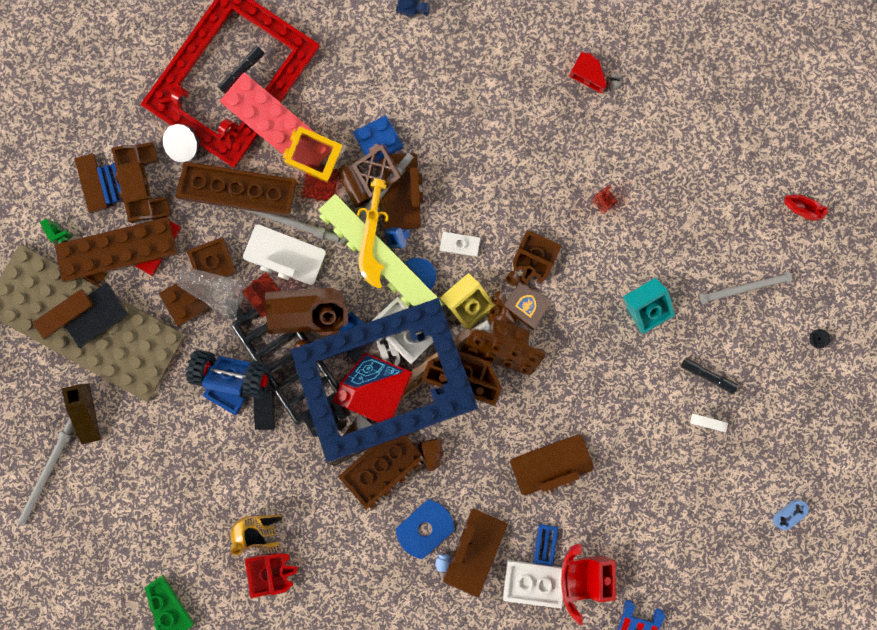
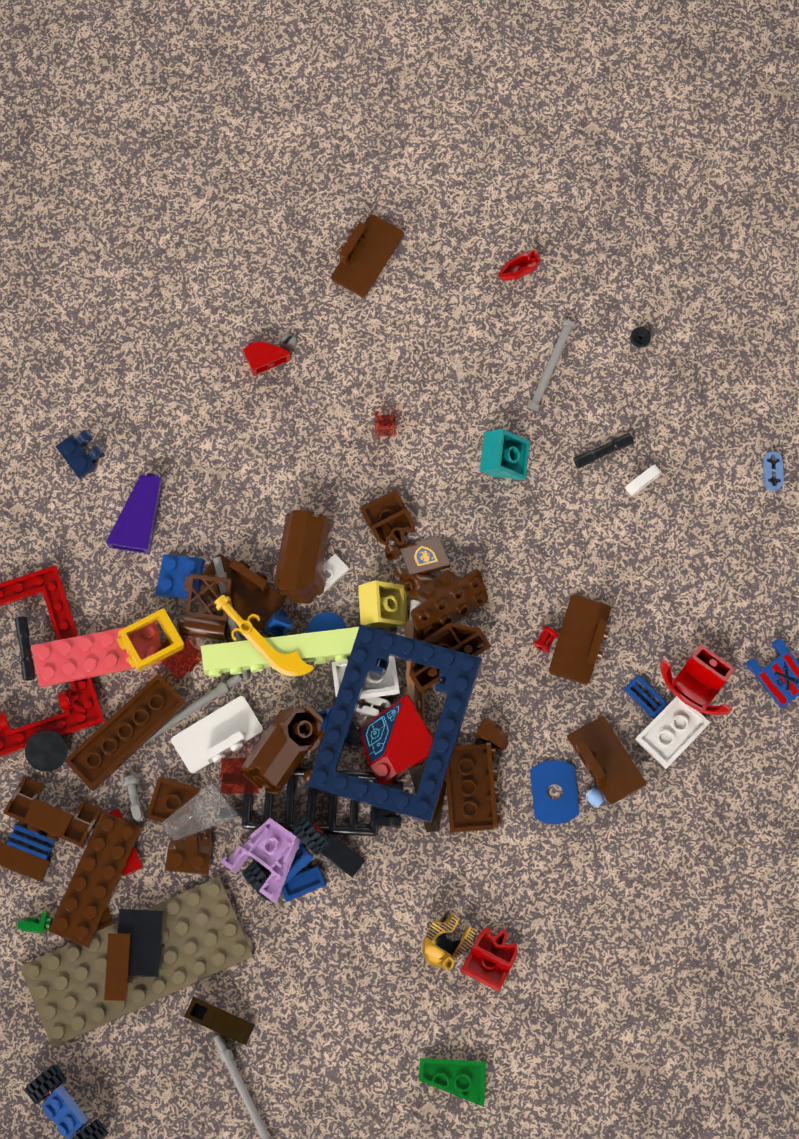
camera: 50 degrees left, 10 degrees down
none -> dark purple slope [107,473,163,554]
none -> light grey hinge [122,775,145,824]
none -> lavender wing [220,818,301,903]
none -> reddish brown brick [274,510,331,604]
none -> reddish brown bracket [331,215,404,297]
none -> red bush [532,625,559,653]

